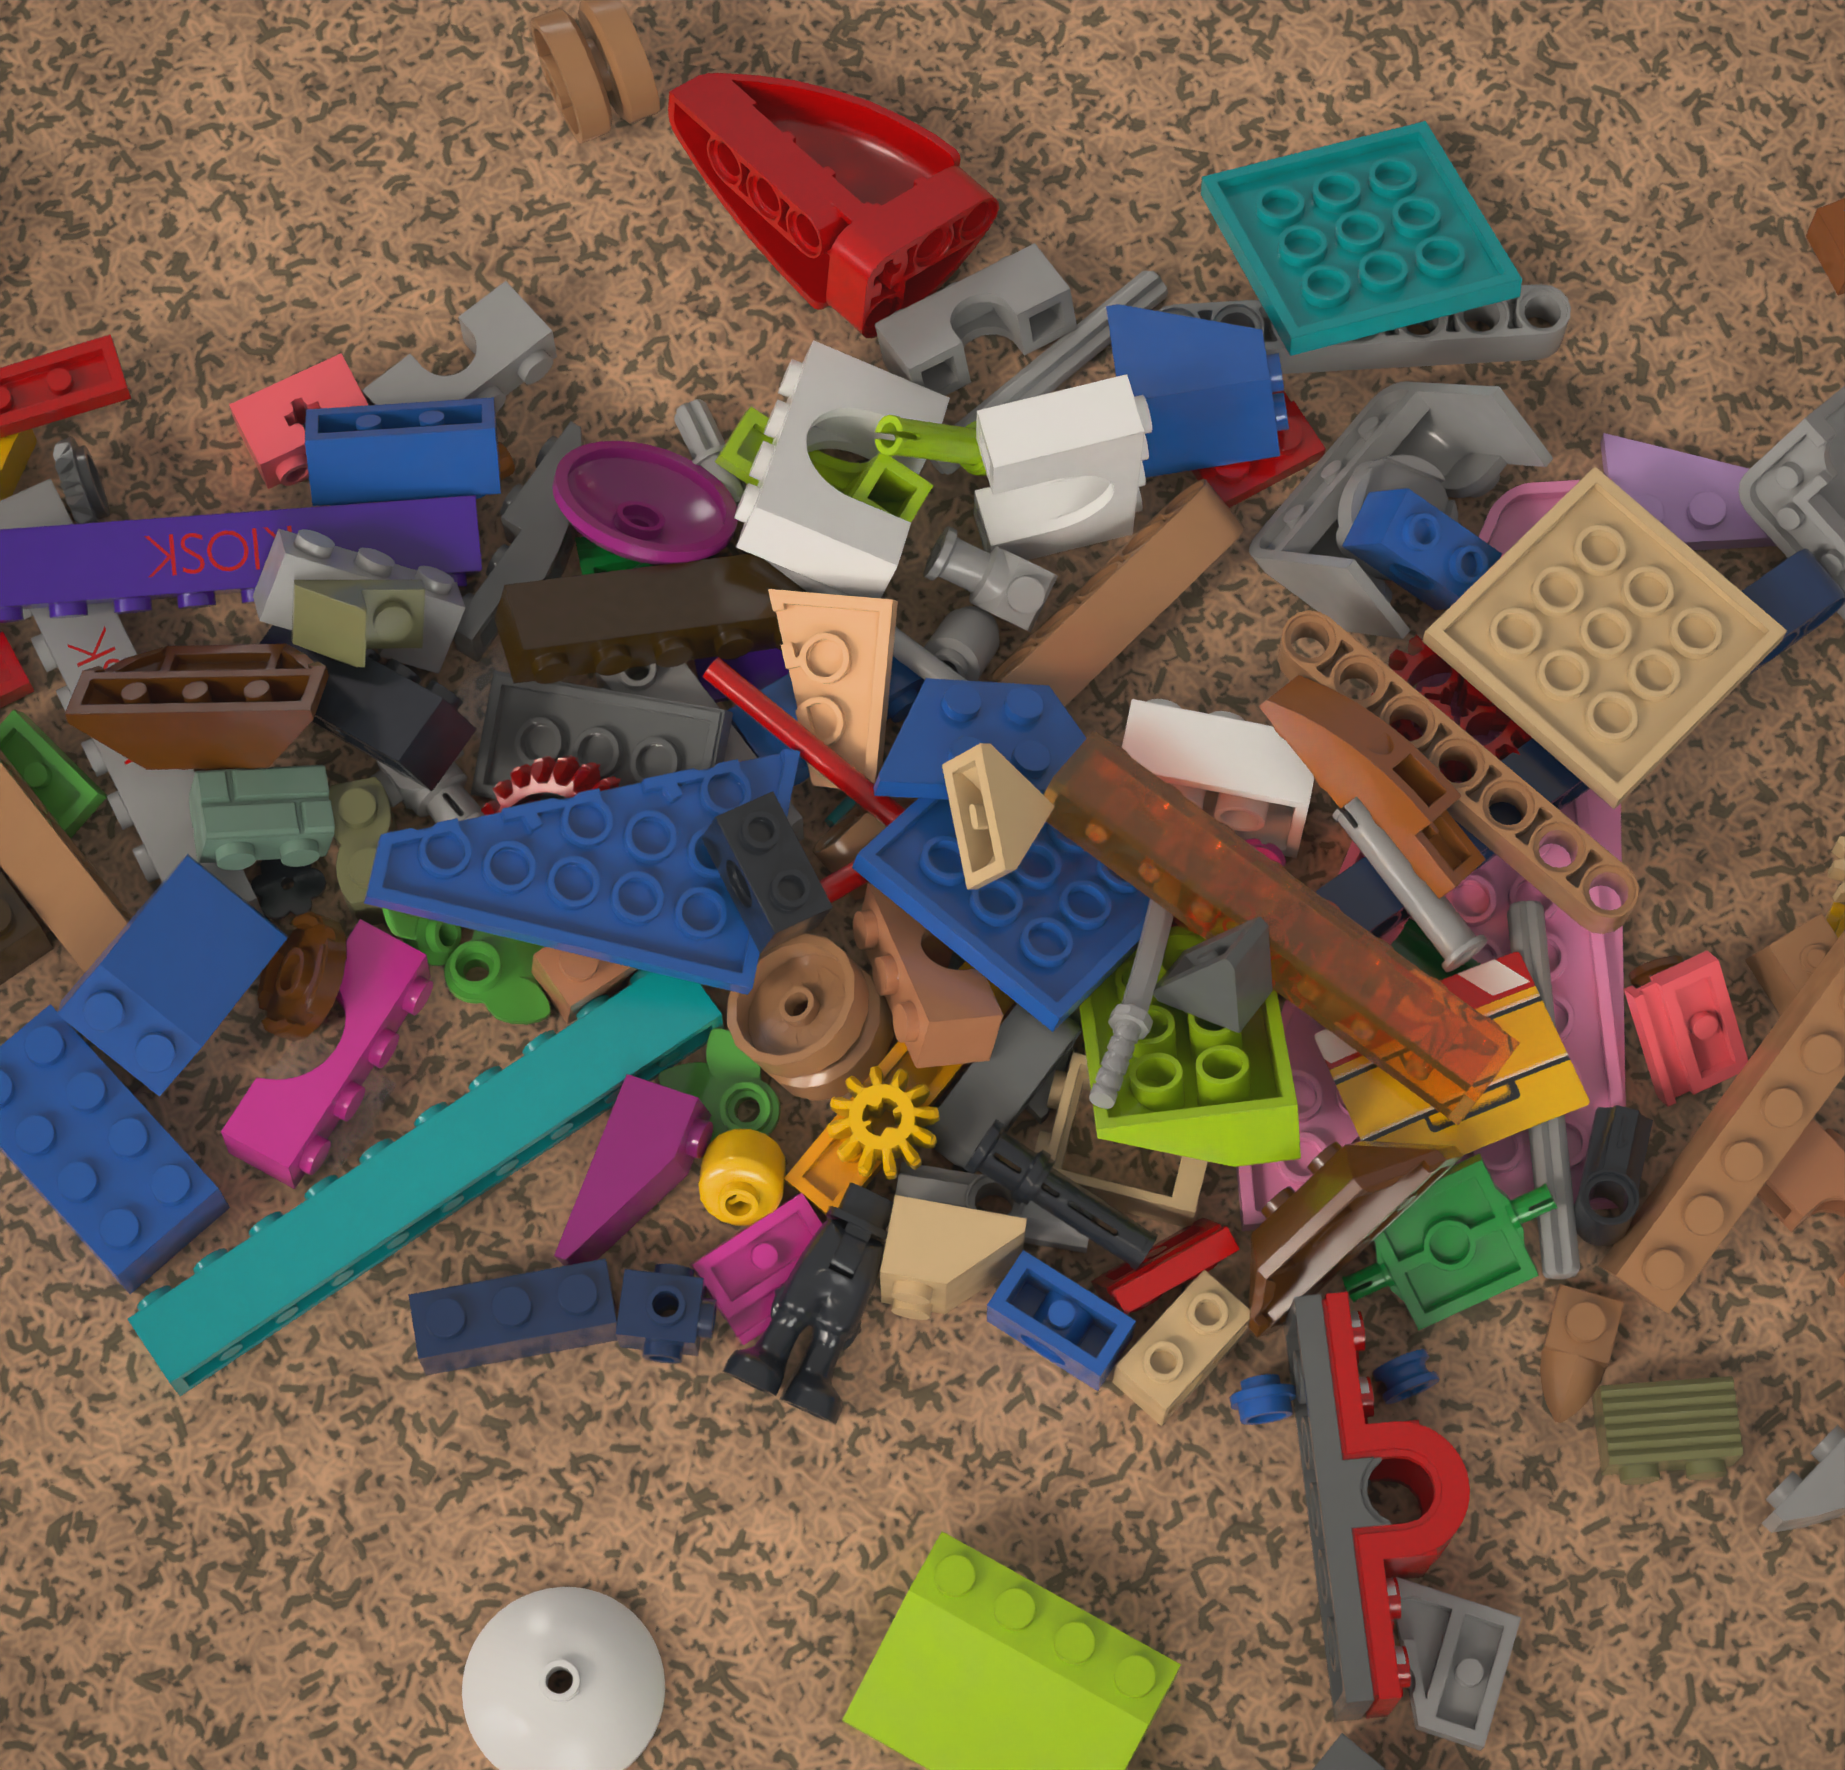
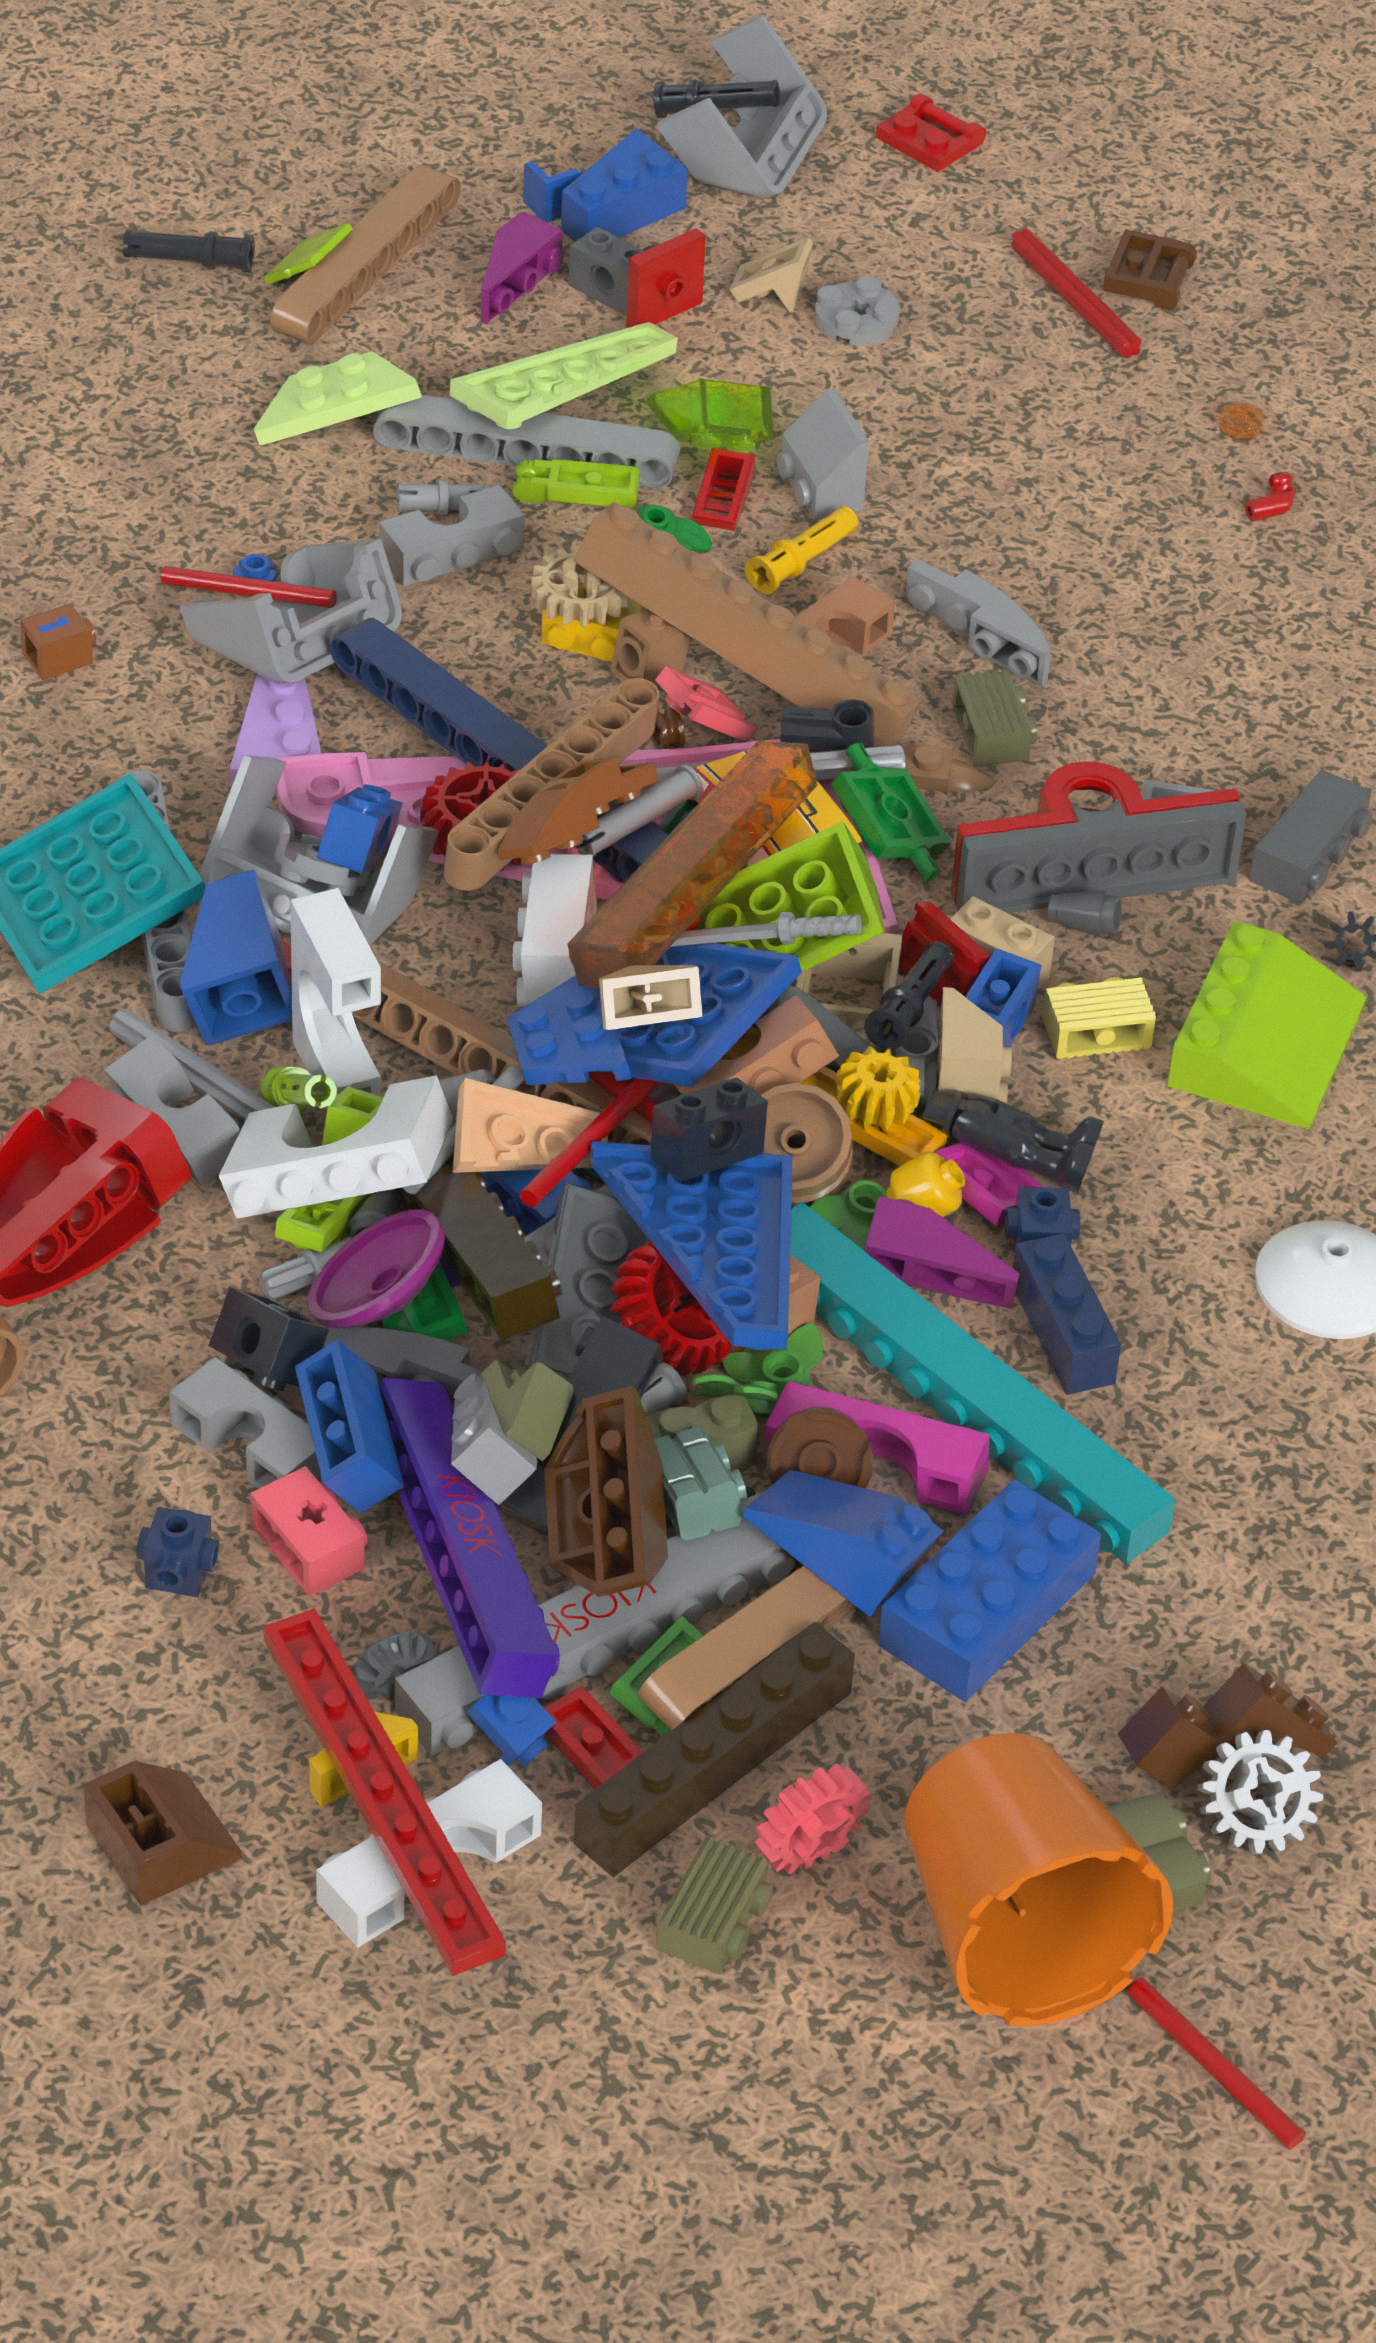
camera: 100 degrees left, 25 degrees down
light grey connector [923,526,1058,632] -> none
dark grey slope [1153,916,1273,1033] -> none
blue plate [1229,1374,1297,1425] -> none
reddish brown wedge [1248,1141,1464,1338] -> none
tan plate [1422,467,1787,809] -> none
none -> dark blue brick [136,1507,219,1597]
none -> black brick [208,1287,329,1391]
none -> light yellow brick [1042,977,1156,1059]
none -> dark grey cone [1048,890,1122,938]

